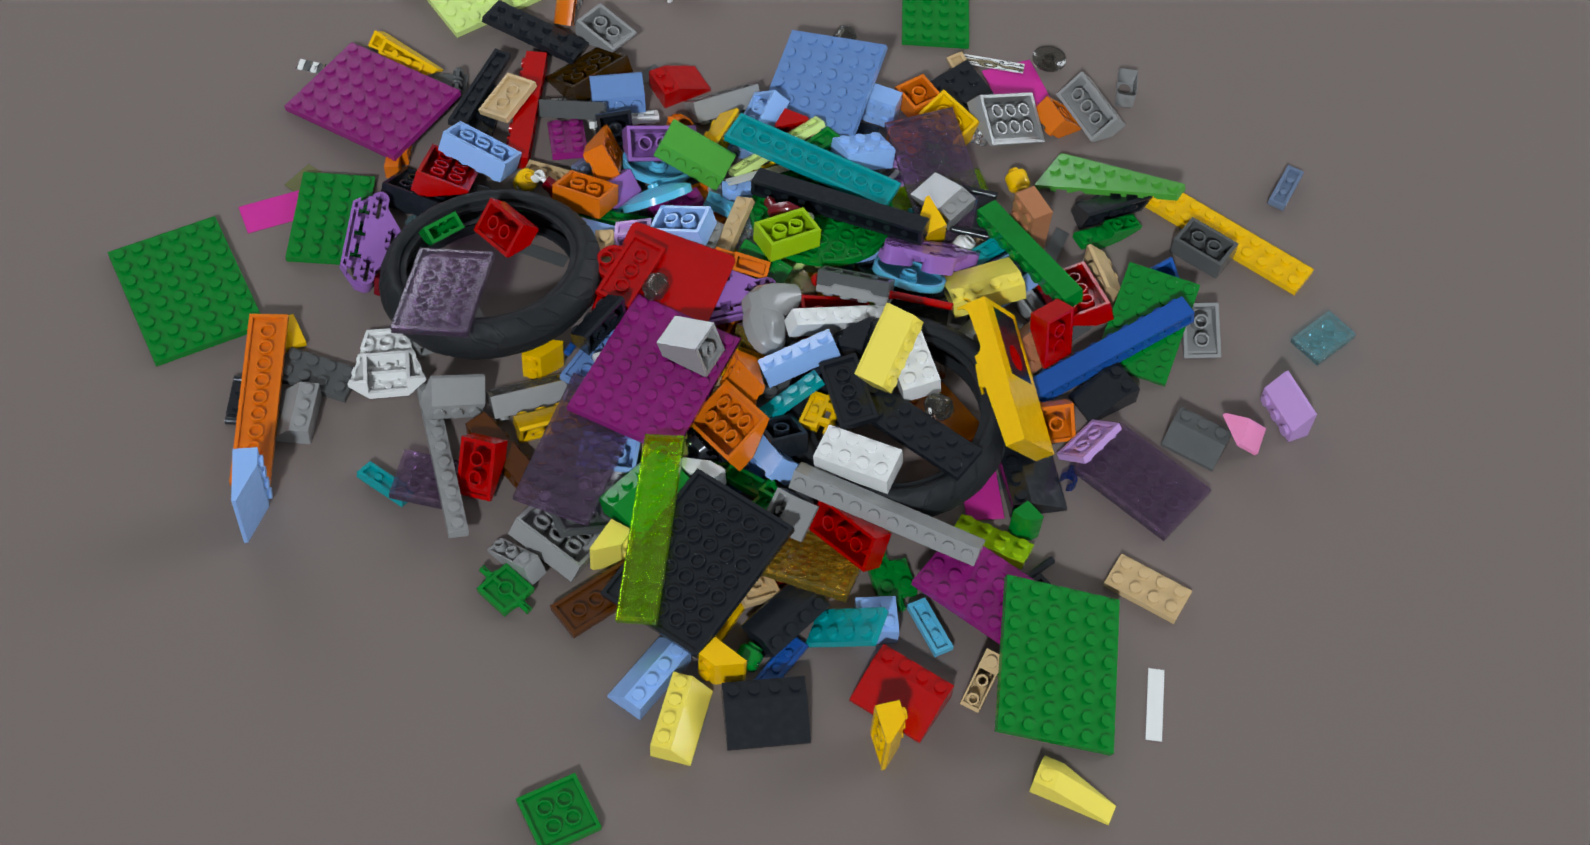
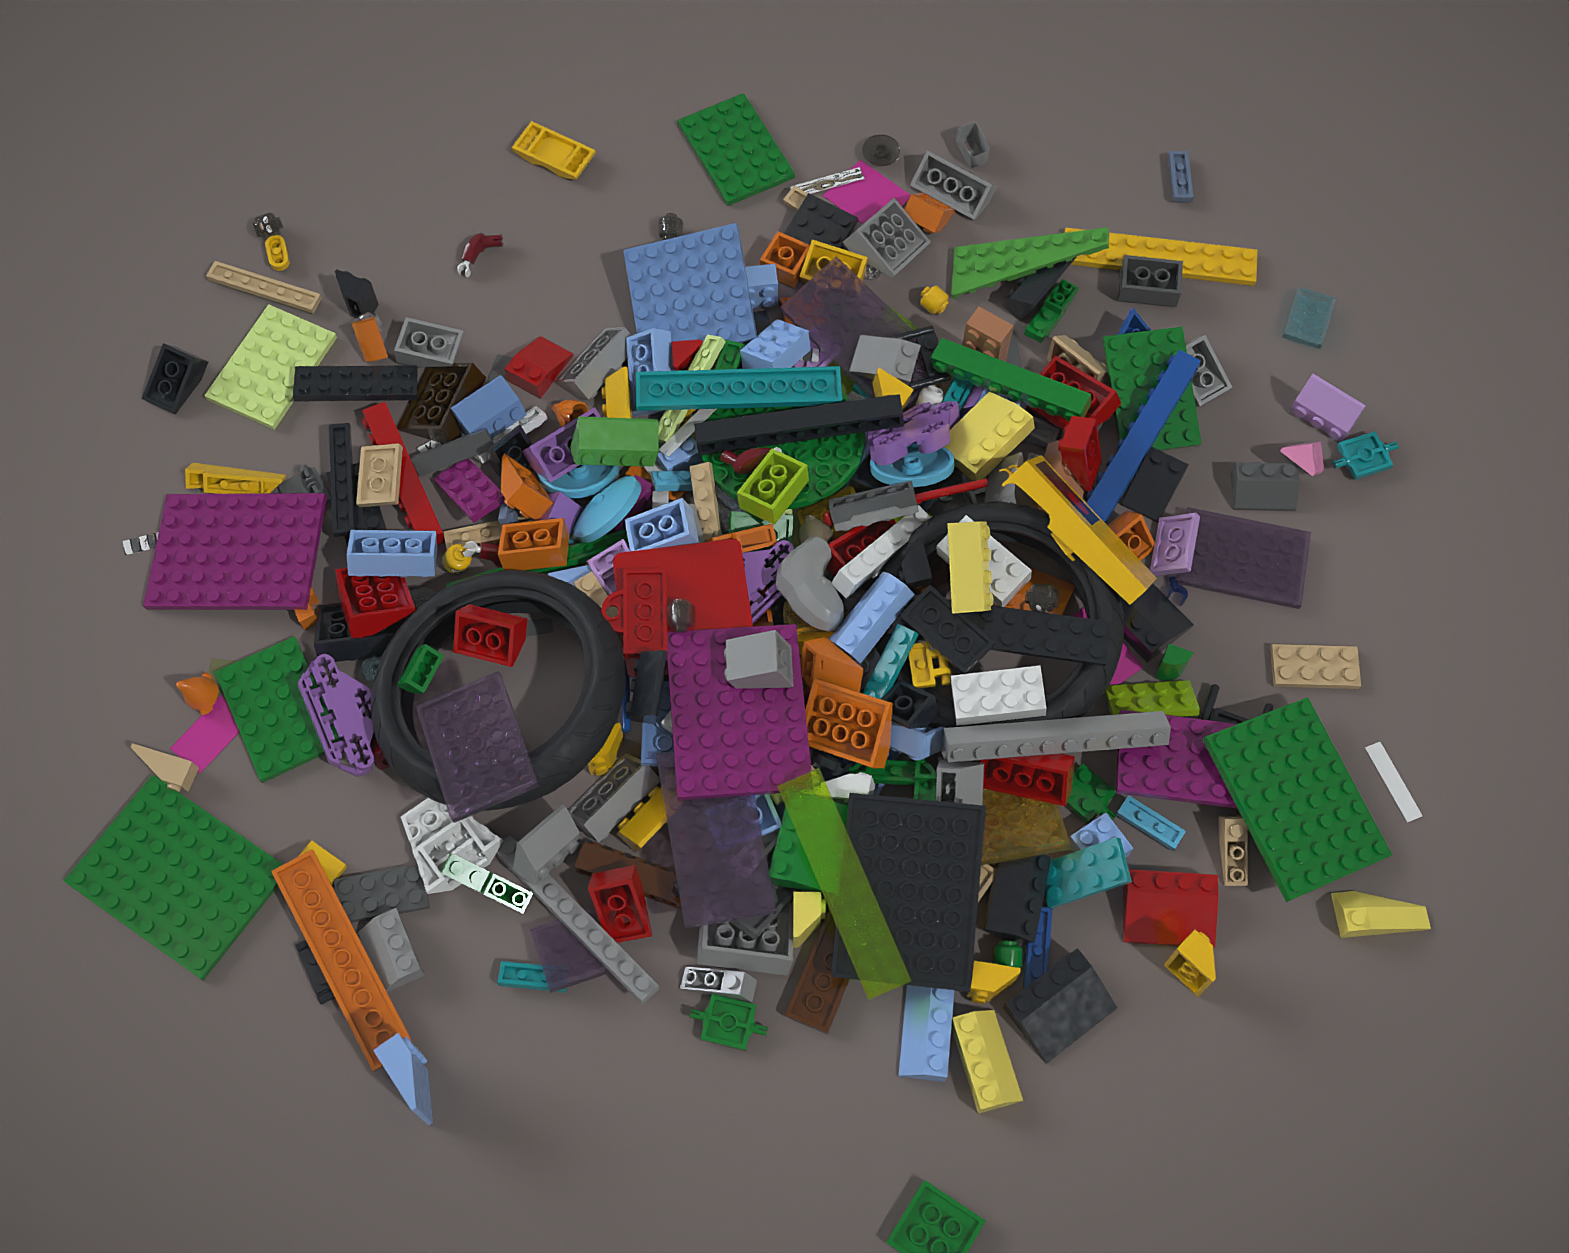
camera: 25 degrees left, 10 degrees up
none -> tan slope [131,743,199,792]
none -> orange hat [176,671,219,715]
none -> slope [440,853,533,913]
none -> teal plate [1332,431,1399,480]

